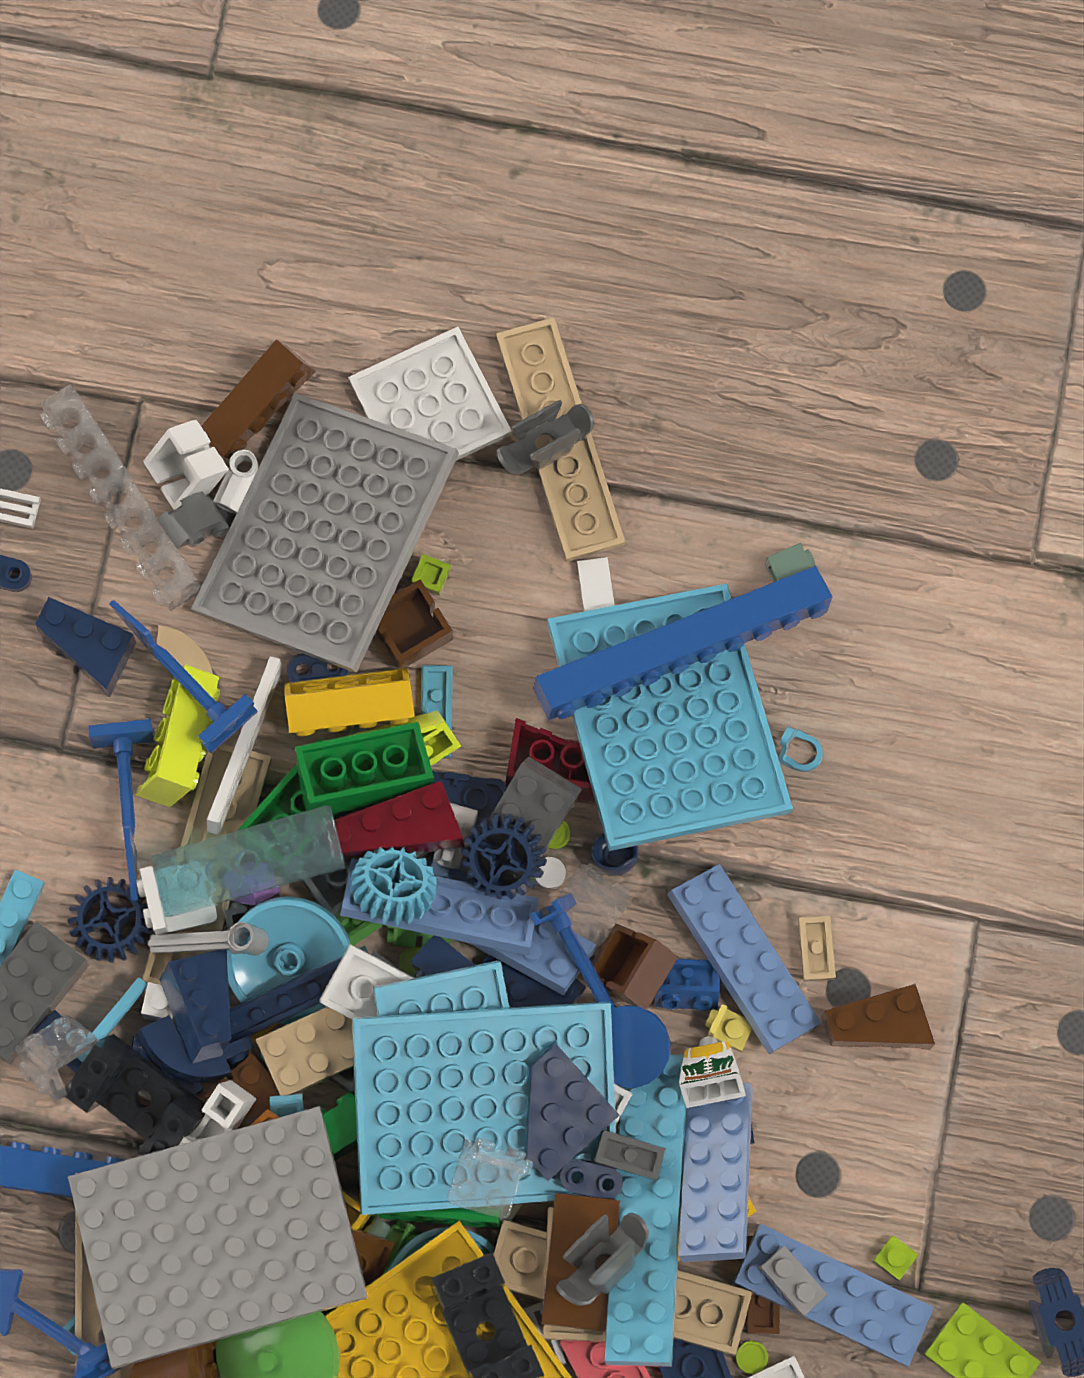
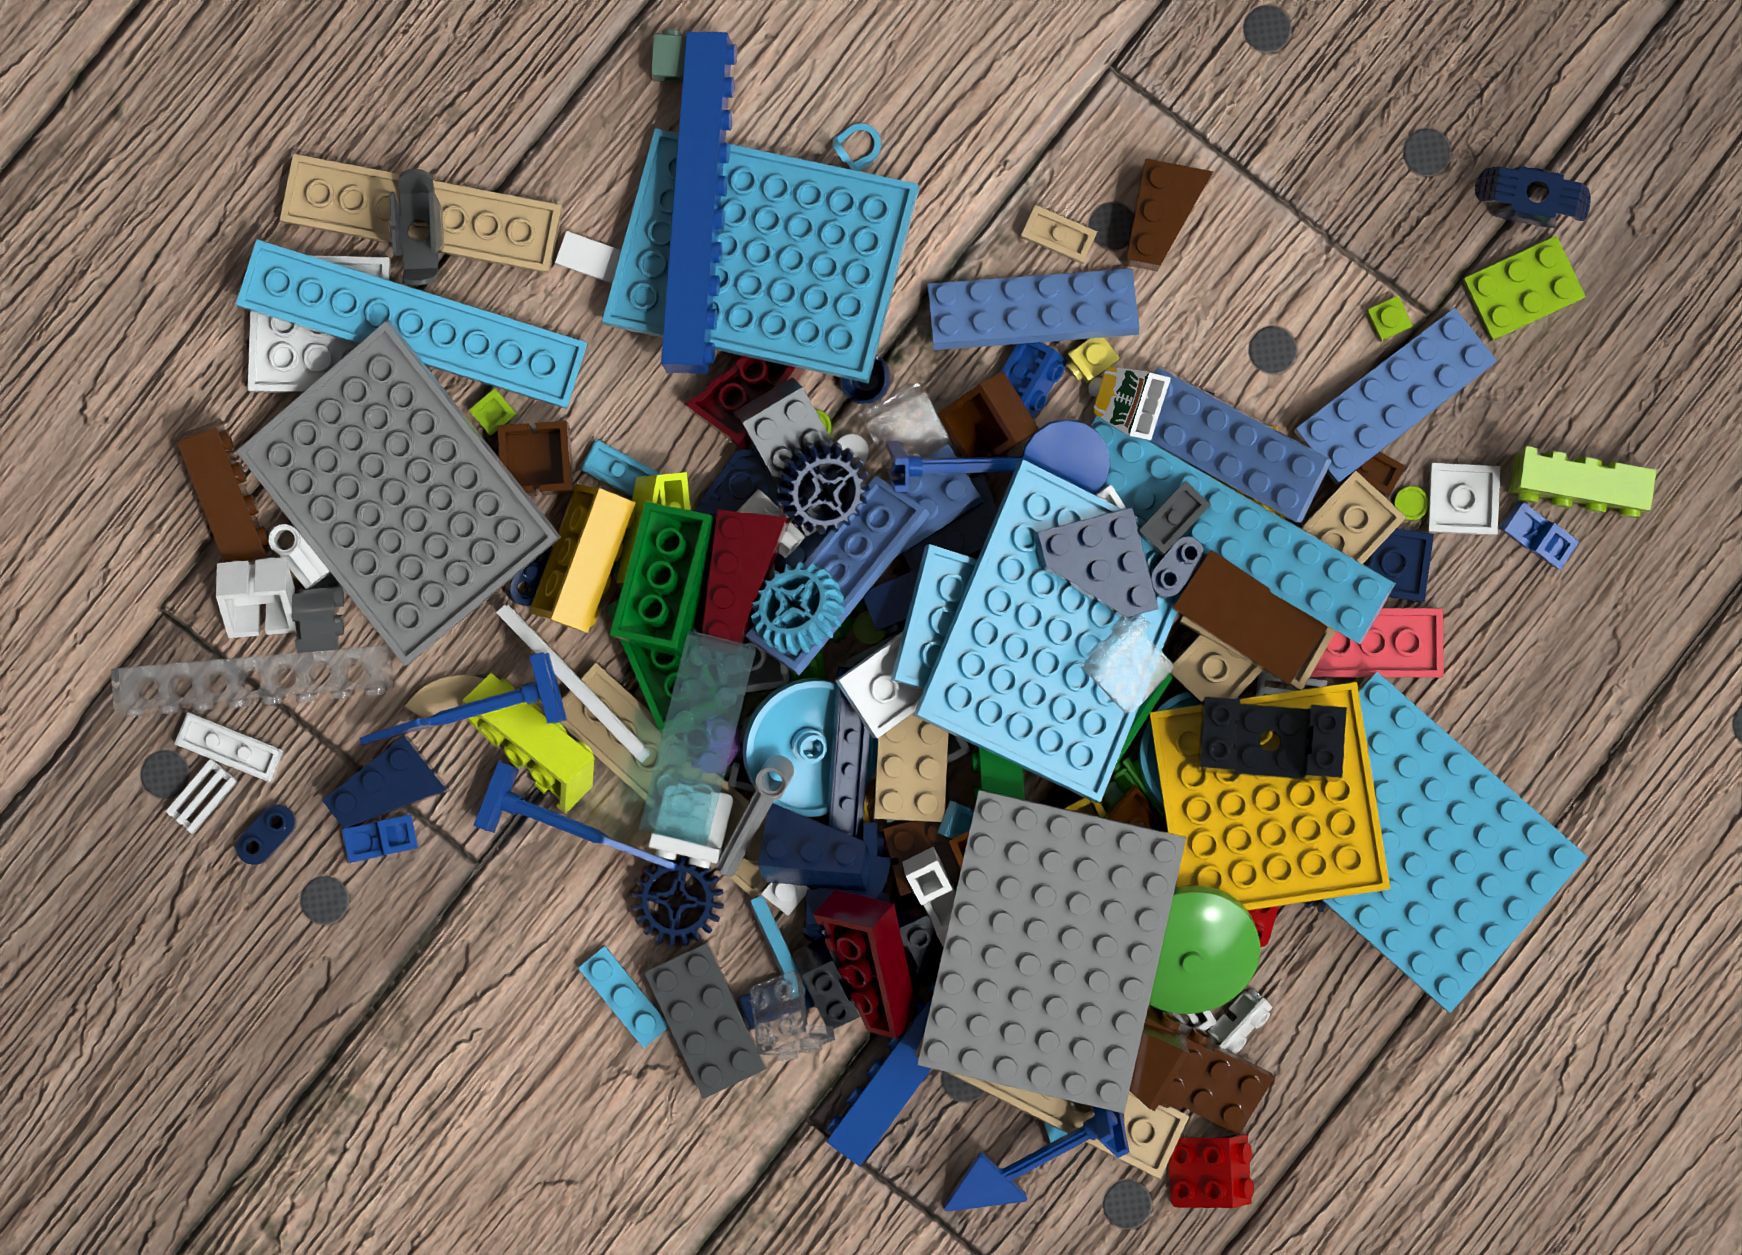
camera: 60 degrees left, 10 degrees up
dark grey piece [556,1213,649,1306] -> none
light grey plate [759,1245,828,1317] -> none
none -> white tile [174,712,284,783]
none -> medium azure plate [236,239,587,409]
none -> blue slope [341,814,418,863]
none -> dark red wedge [813,890,918,1039]

